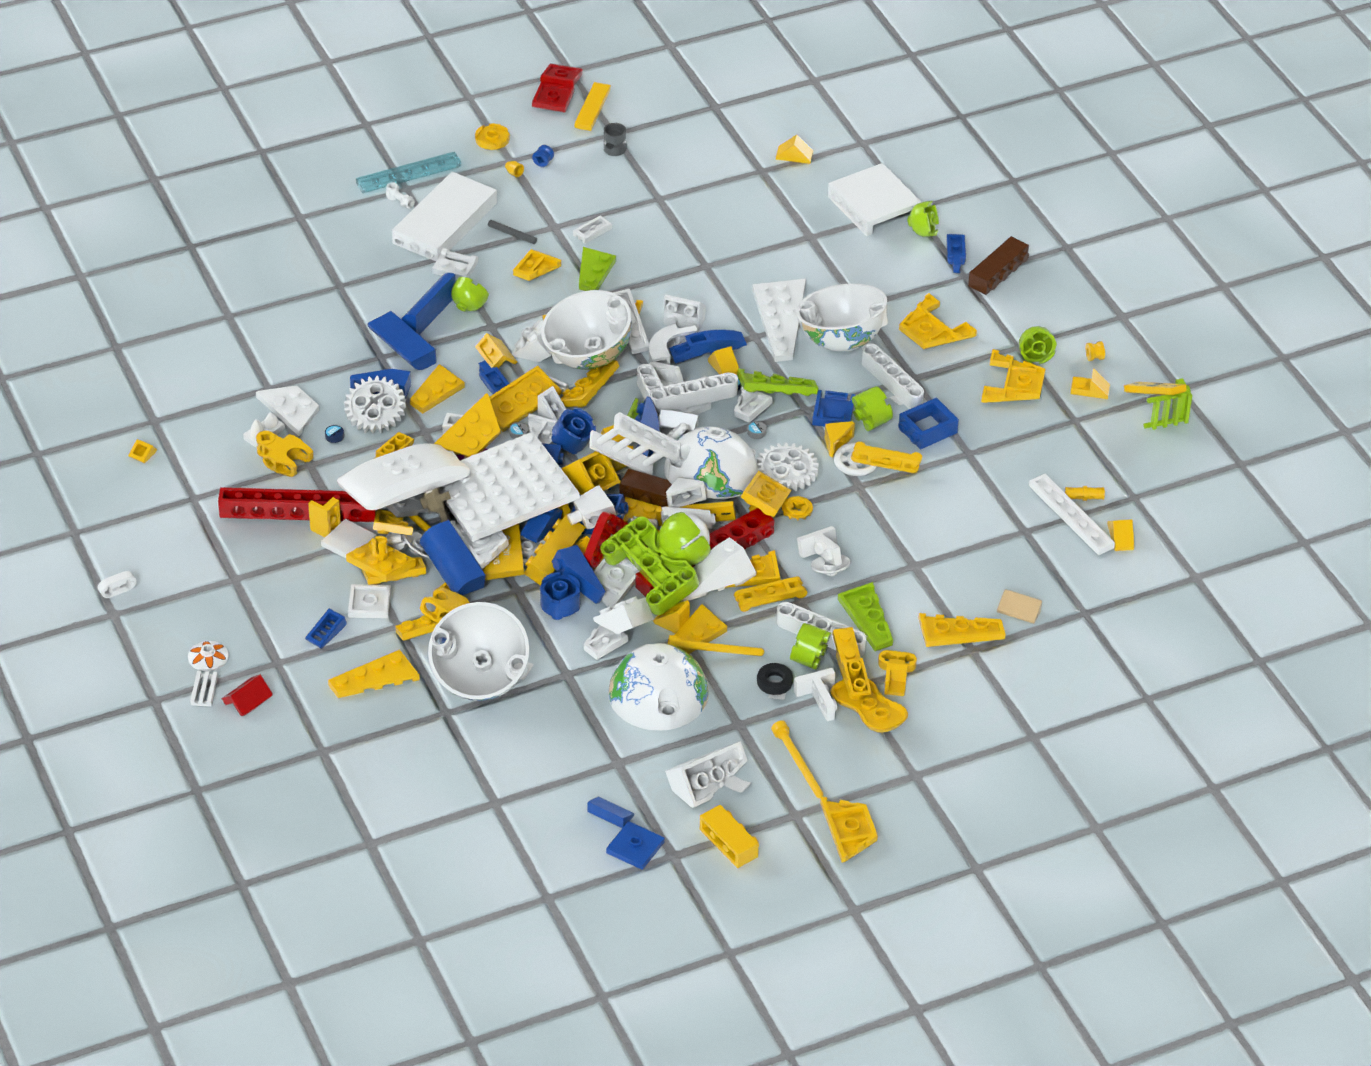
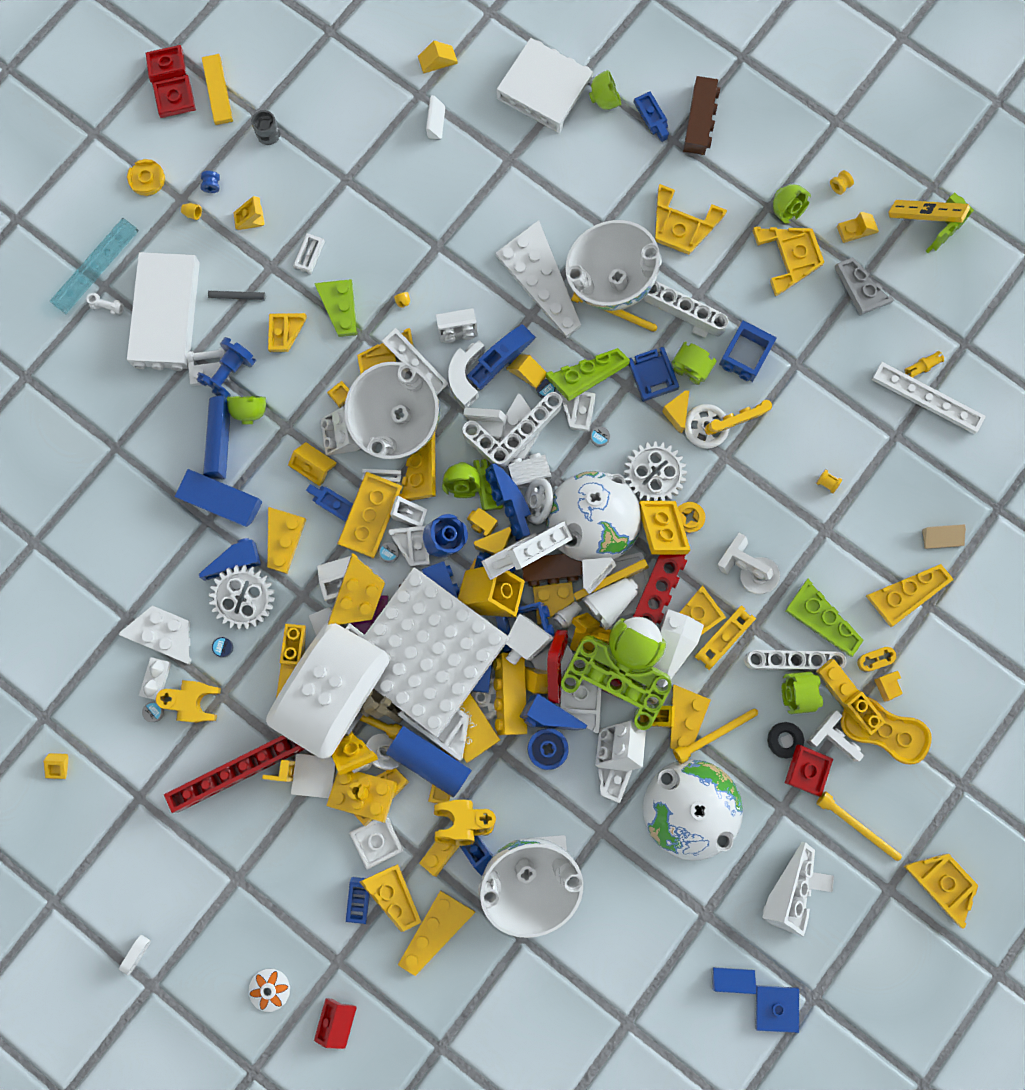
camera: 25 degrees left, 35 degrees up
white tile [190,671,218,707] -> none
yellow brick [699,805,759,868] -> none
yellow slope [1107,519,1134,551] -> none
none -> tile [142,702,164,722]
none -> blue piece [196,337,256,398]
none -> yellow slope [233,196,264,230]
none -> yellow wing [360,864,422,932]
none -> yellow hinge [394,292,410,308]
none -> white slope [426,95,445,139]
none -> lime cylinder [442,462,481,498]
none -> yellow piece [571,292,657,332]
none -> red plate [785,744,833,797]
none -> yellow bush [816,469,842,493]
none -> light grey wing [835,258,894,315]

